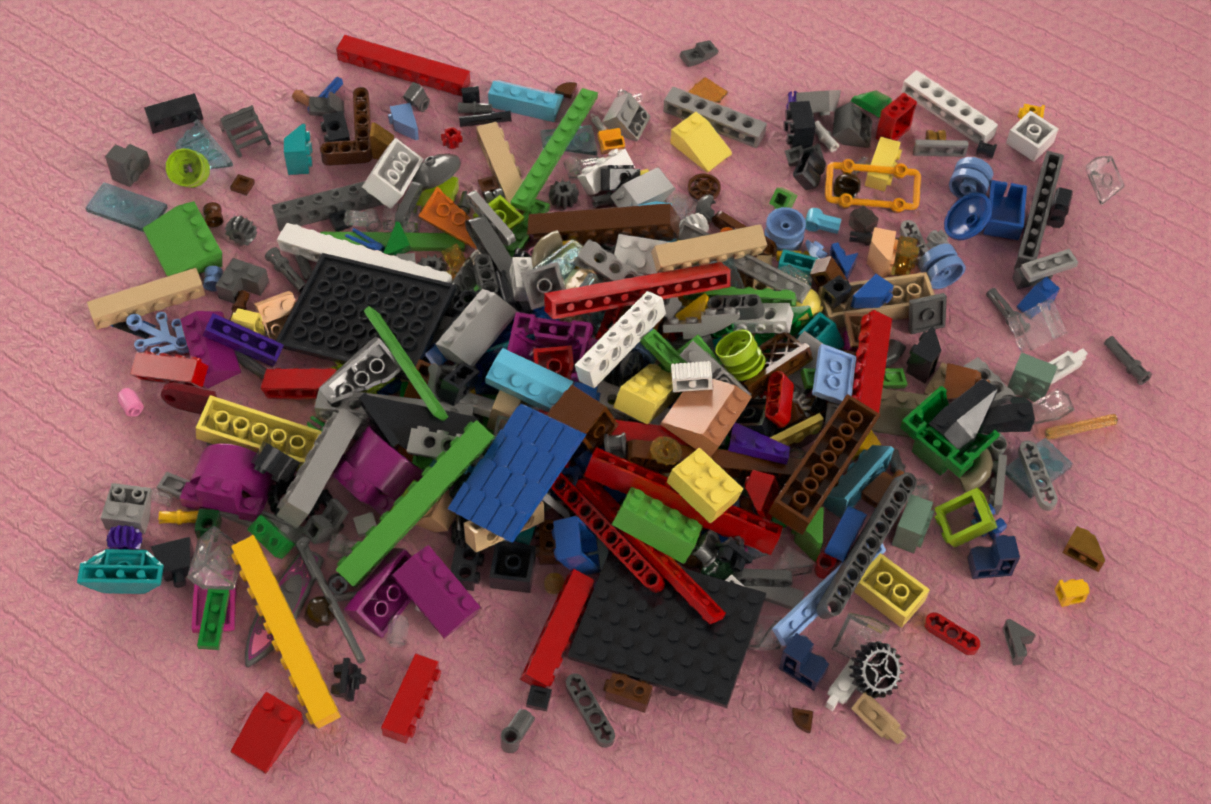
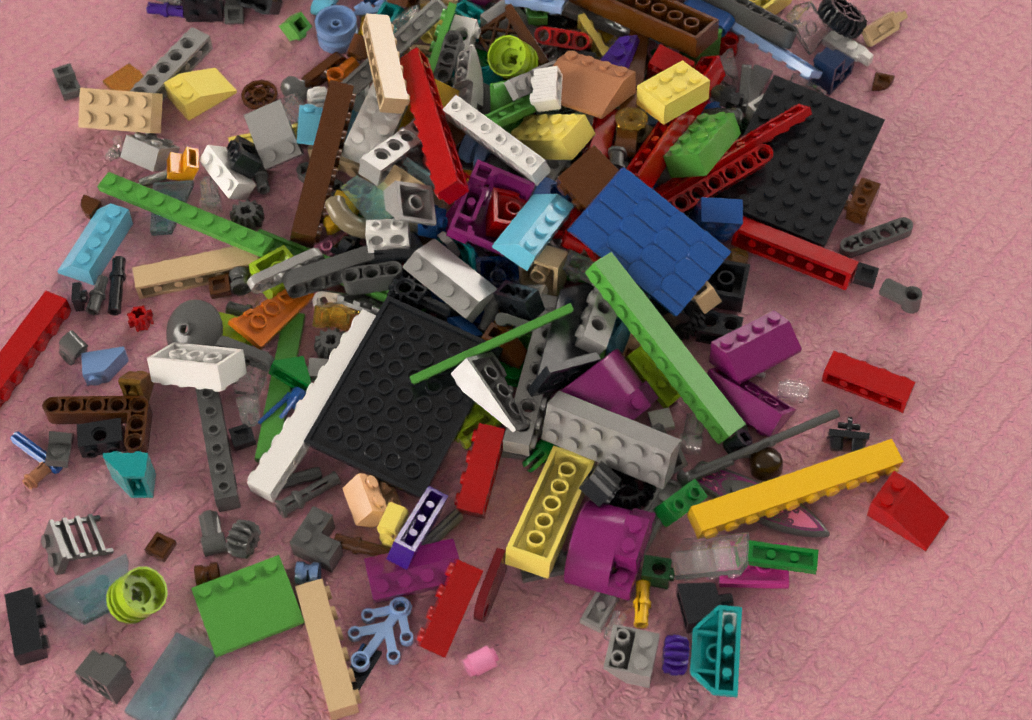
camera: 80 degrees left, 0 degrees up
none -> tan brick [78,88,163,133]
none -> dark grey piece [198,510,227,557]

